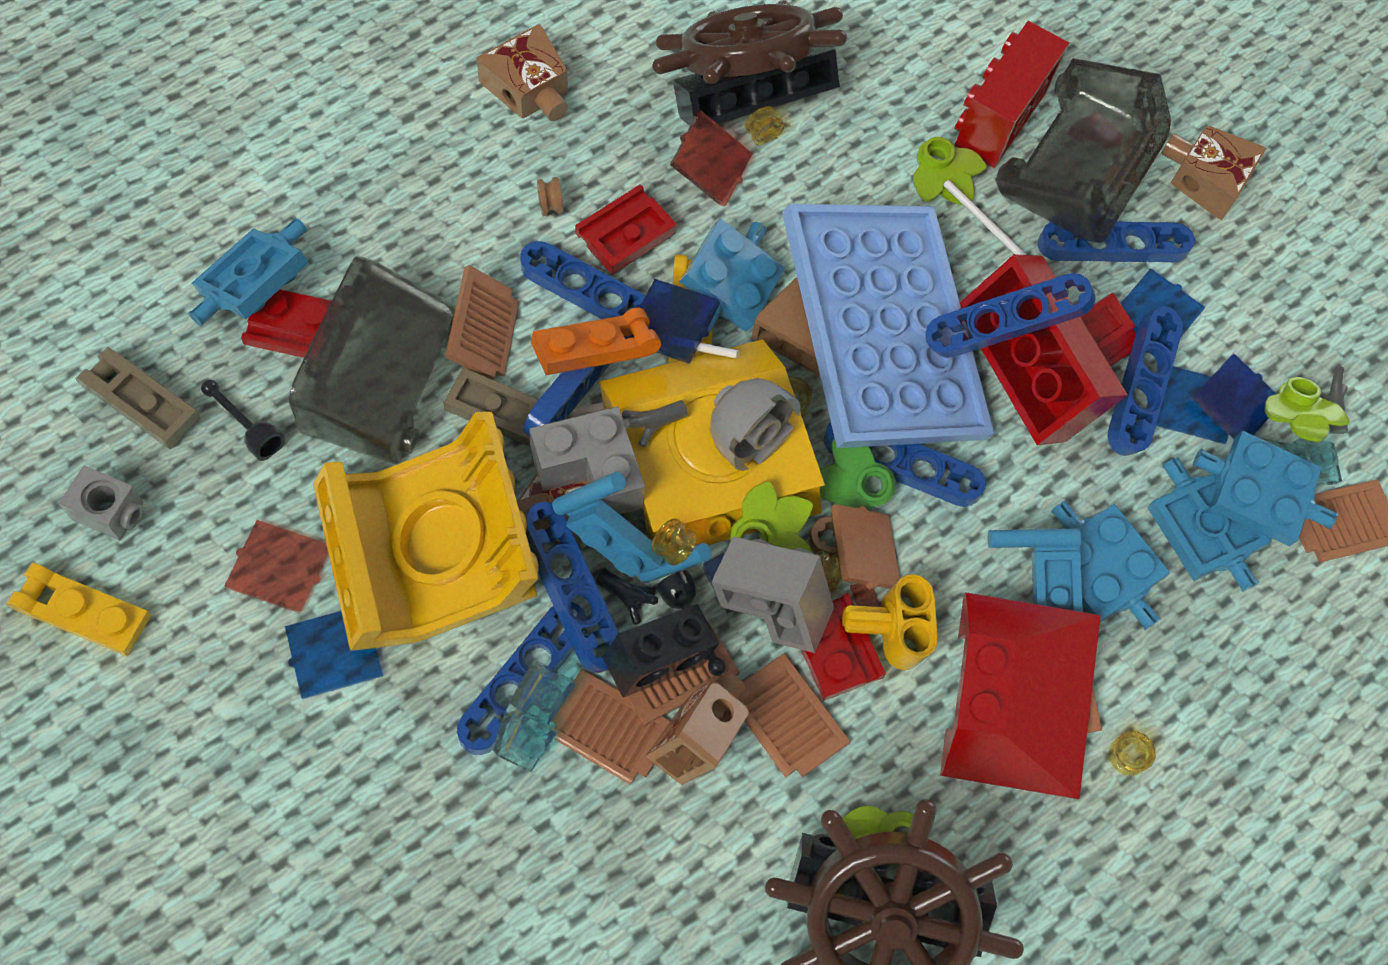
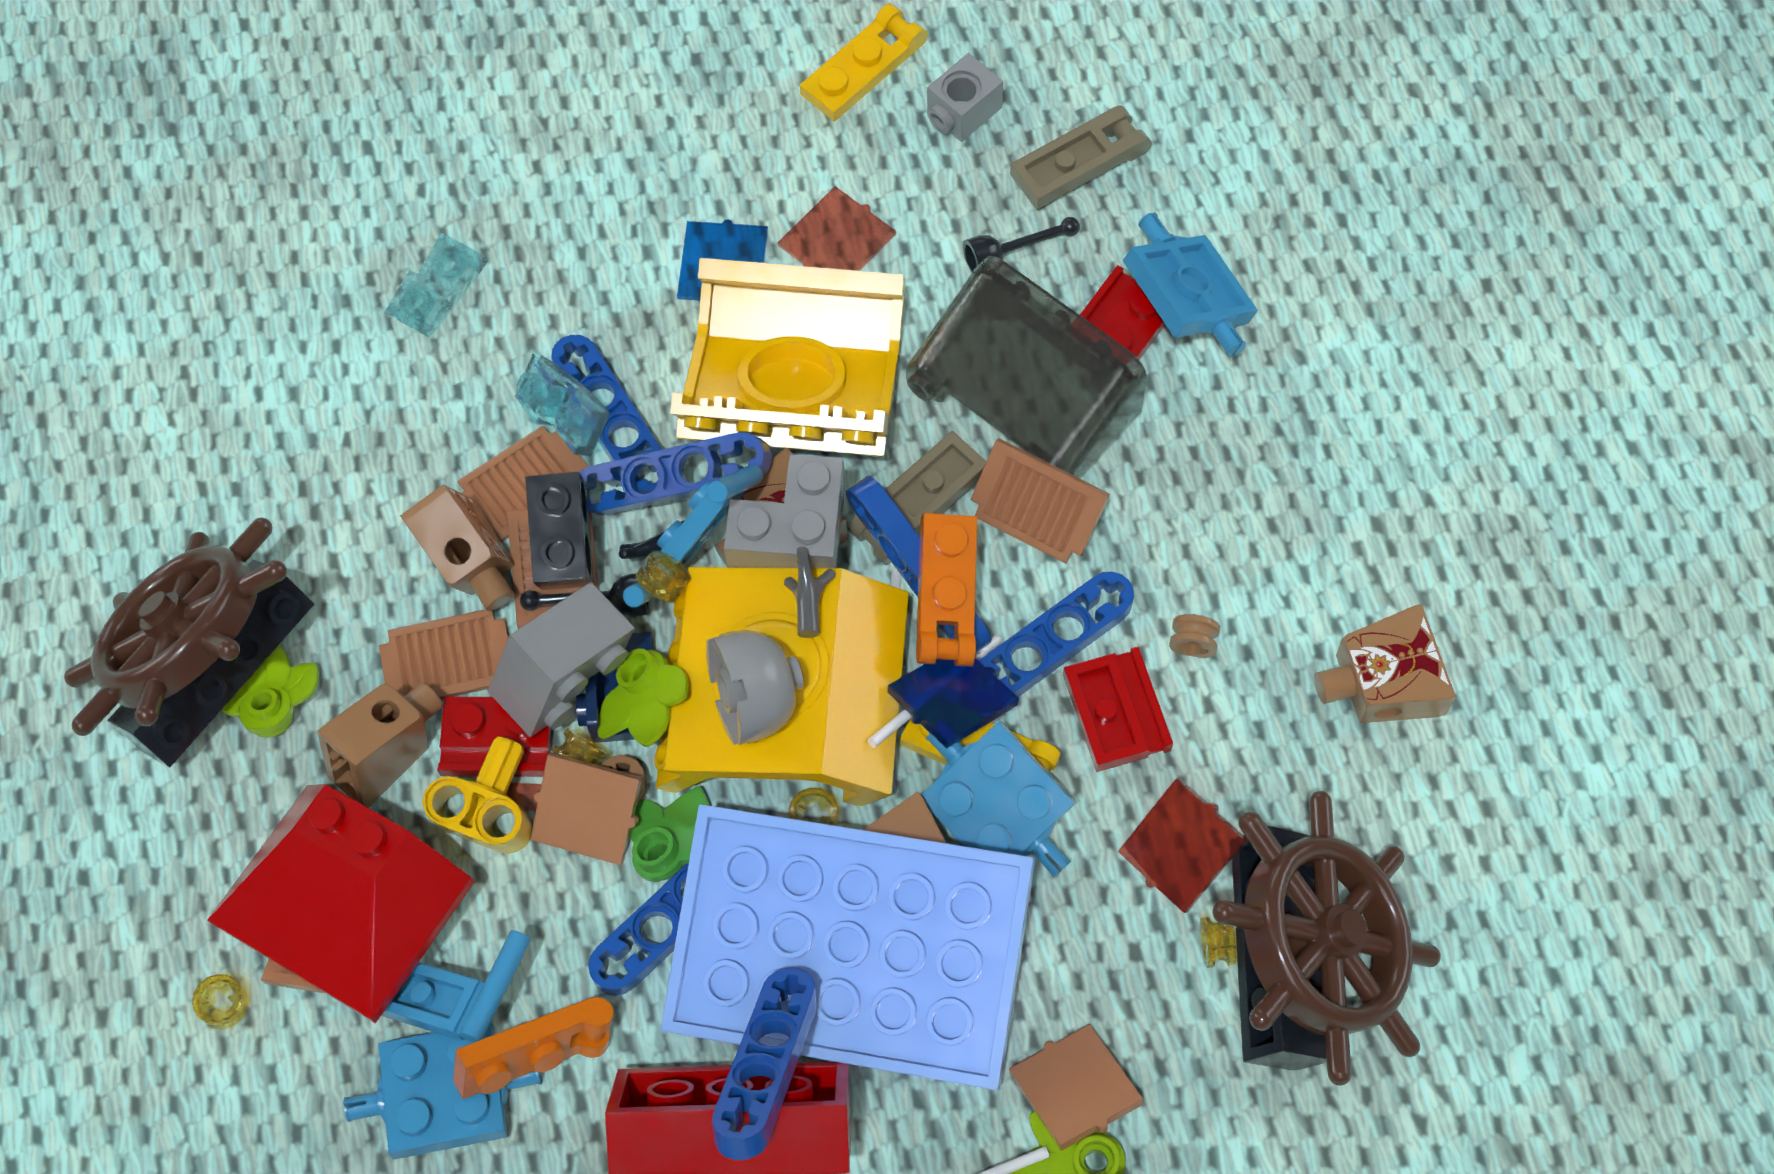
camera: 125 degrees right, 0 degrees up
none -> medium nougat torso [317,683,443,808]
none -> clear light blue slope [384,232,488,337]
none -> orange plate [453,997,614,1099]
none -> nougat piece [1009,1024,1144,1151]

